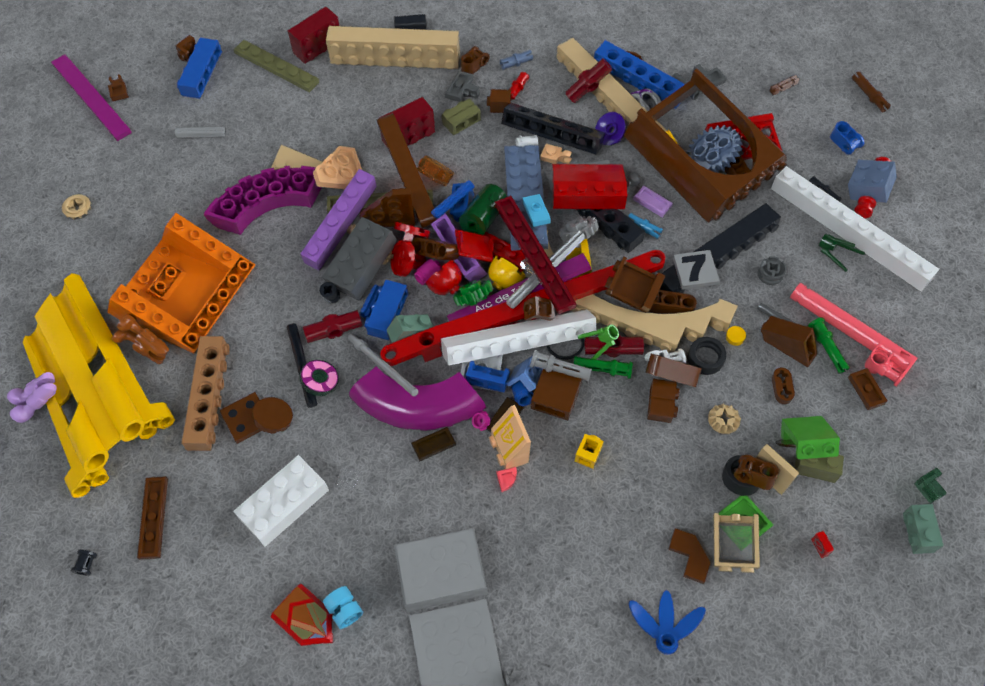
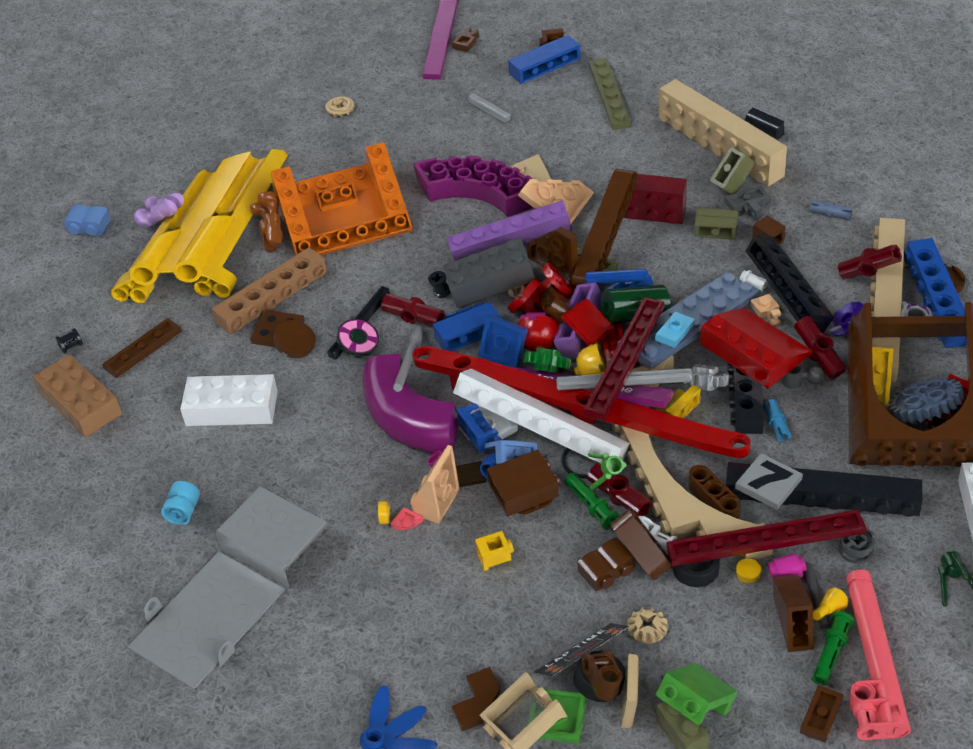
camera: 50 degrees right, 15 degrees down
tile [270,584,333,646] -> none
dark red brick [287,6,340,64] -> none
sand green brick [387,314,434,343] -> none
dark brown tile [411,427,456,462] -> none
clear orange brick [417,155,454,186] -> none
reddish brown piece [461,46,490,74] -> none
red axle [509,72,529,100] -> none
reddish brown bracket [523,296,555,321] -> none
light grey pin [530,350,592,381] -> none
reddish brown panel [604,256,665,313] -> none
lavender tile [633,186,673,217] -> none
reddish brown beam [772,367,795,405] -> none
none -> medium nougat brick [32,354,122,438]
none -> yellow tile [378,501,390,525]
none -> blue plate [478,315,528,367]
none -> black sticker [533,623,630,677]
none -> dark red tile [666,509,867,566]
none -> olive brick [709,147,756,195]
none -> dark pink brick [767,553,807,581]
none -> dark red piece [793,316,847,380]
none -> yellow cone [813,588,848,620]

